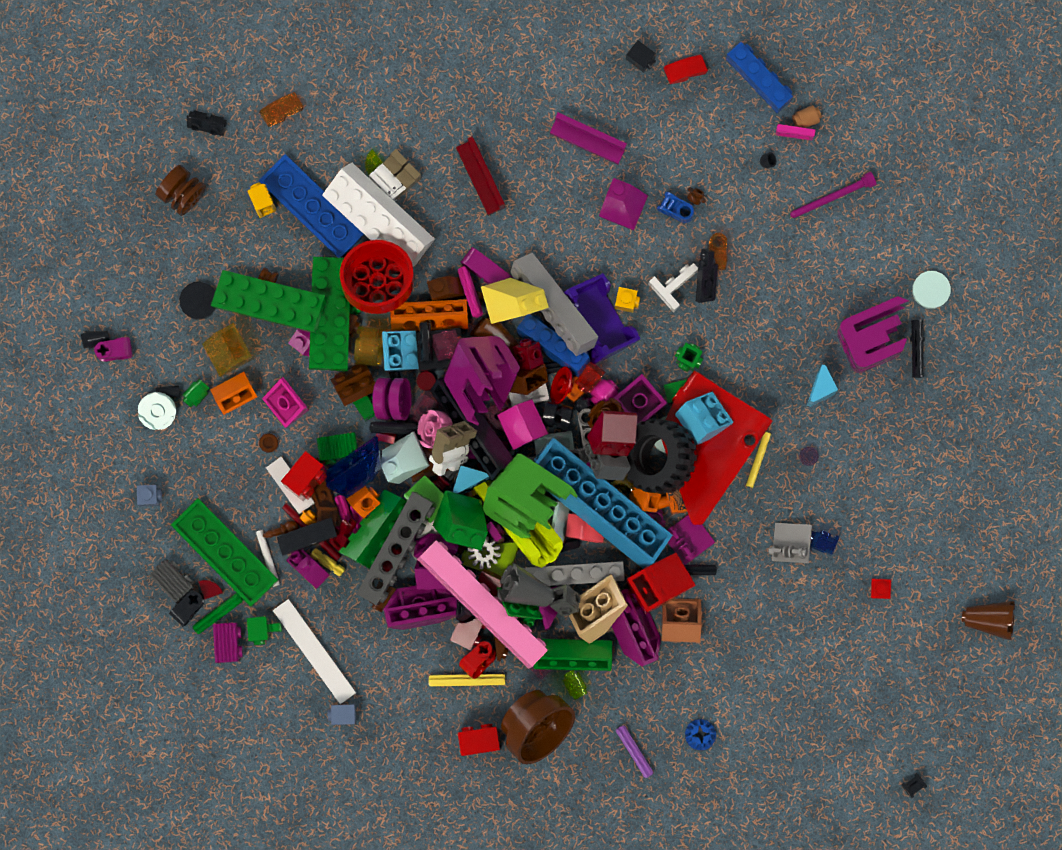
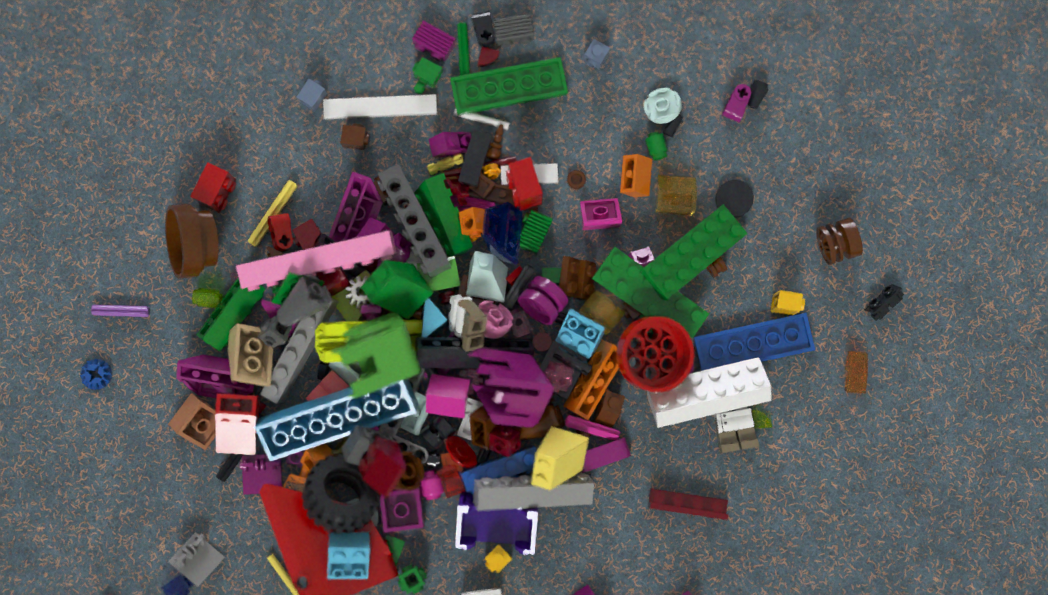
camera: 120 degrees right, 0 degrees up
none -> reddish brown brick [340,123,370,150]

